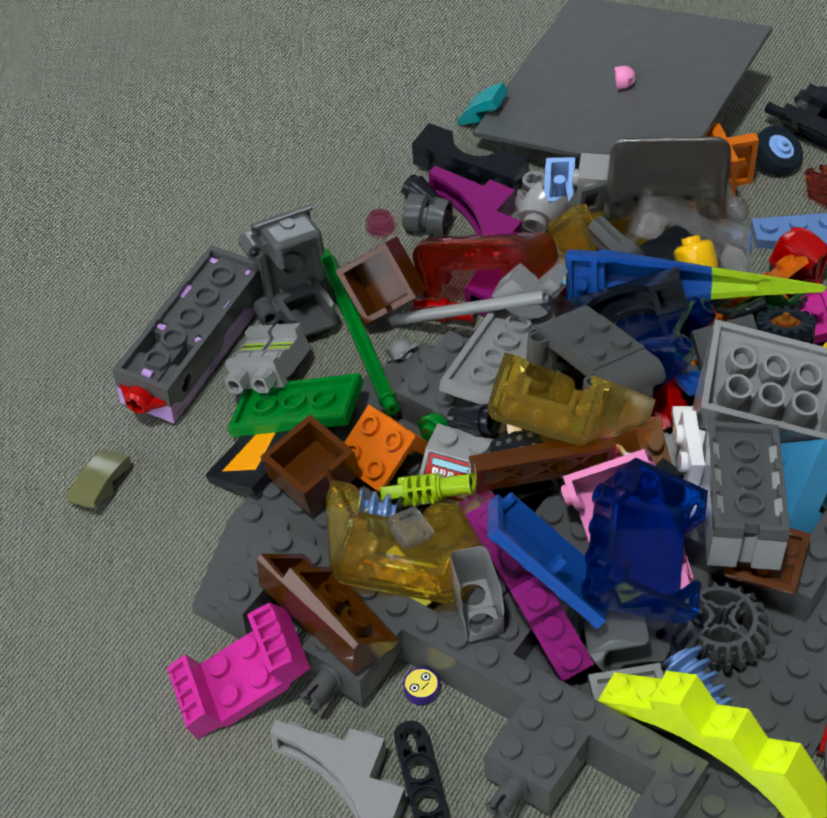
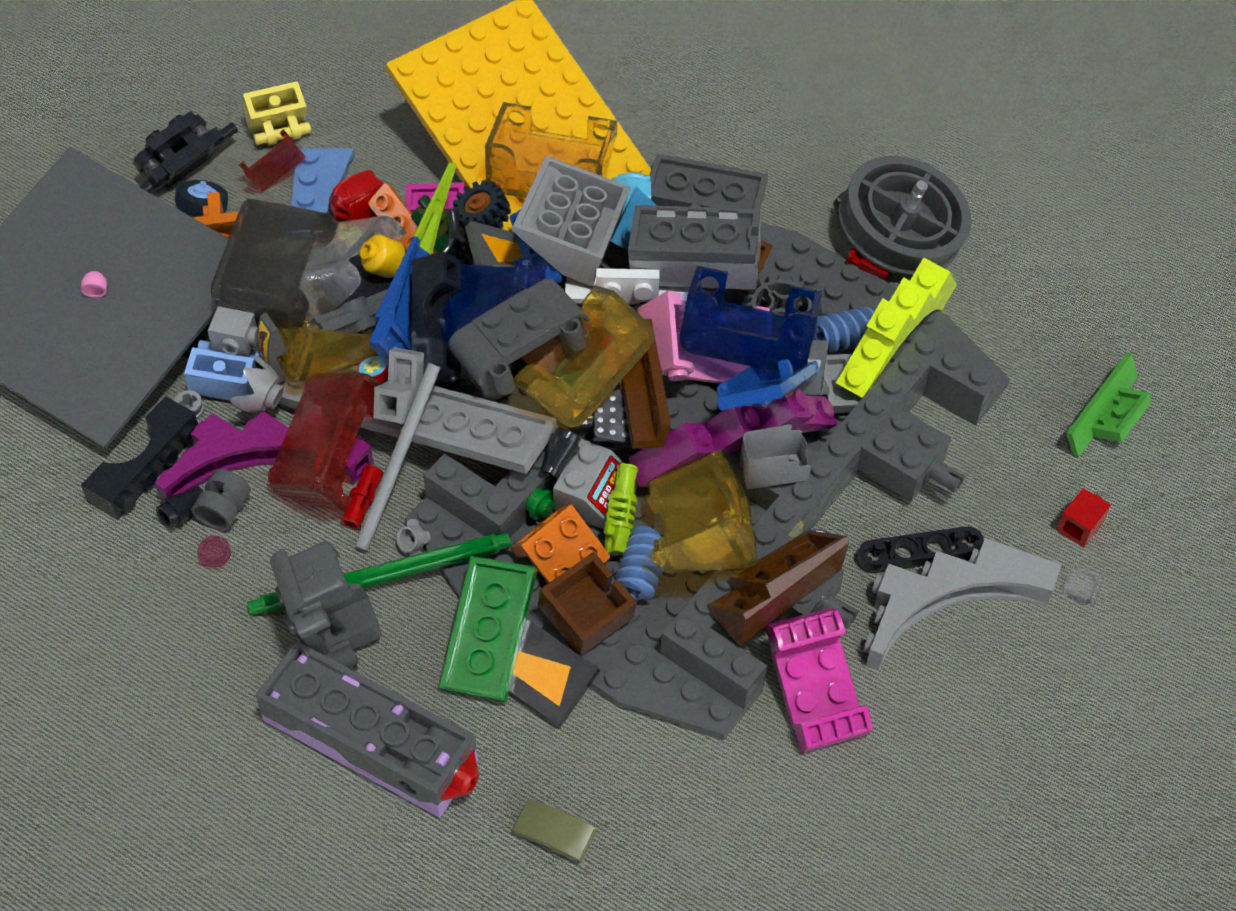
camera: 90 degrees left, 5 degrees up
light grey hips [225,323,310,394] -> none
reddish brown piece [336,236,427,325] -> none
clear tile [385,506,435,550] -> none
teal slope [457,83,508,126] -> none

